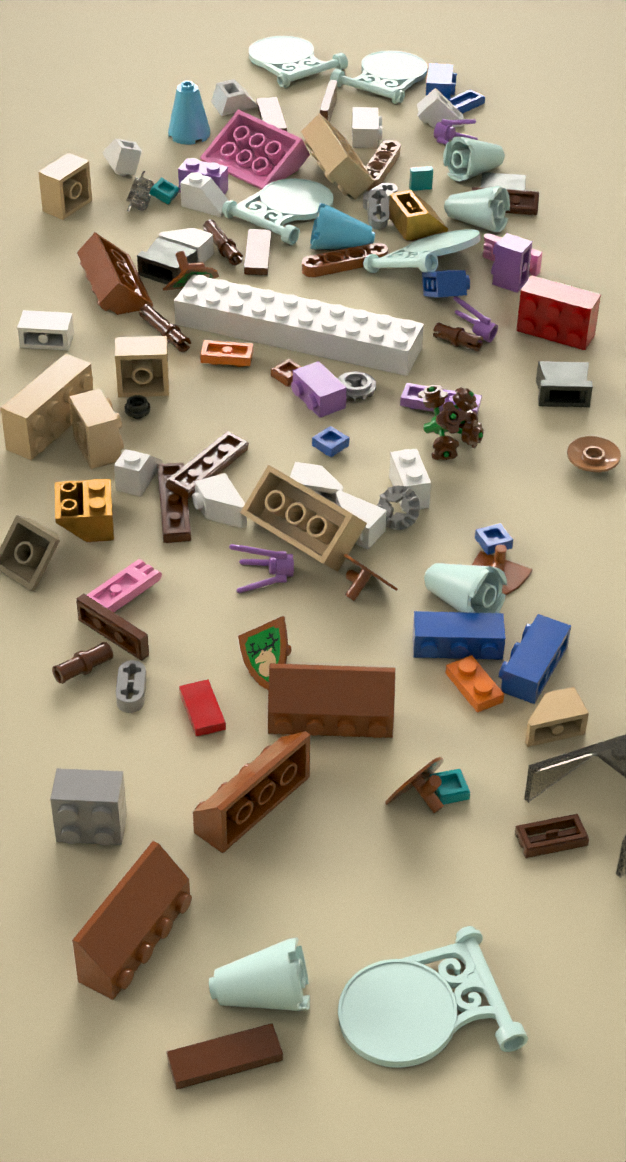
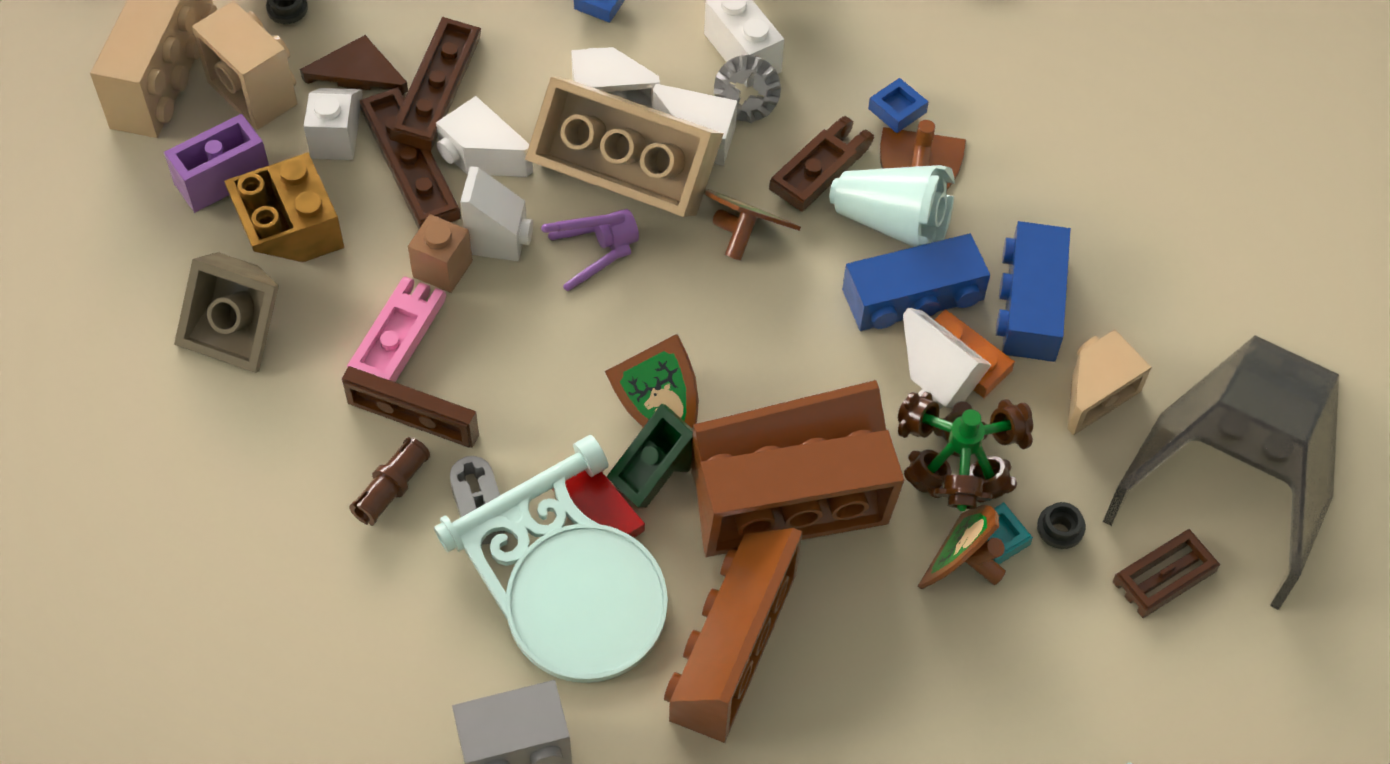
camera: 20 degrees left, 15 degrees up
none -> medium lavender brick [164,113,269,213]
none -> reddish brown tile [300,35,408,95]
none -> medium nougat brick [407,214,473,293]
none -> light aqua piece [434,435,668,683]
none -> white slope [460,166,533,262]
none -> dark green slope [606,404,693,508]
none -> dark orange slope [696,430,905,557]
none -> reddish brown hinge [769,116,874,212]
none -> reddish brown plant [898,392,1033,511]
none -> white slope [903,307,991,410]
none -> pearl dark grey plate [1037,502,1086,549]

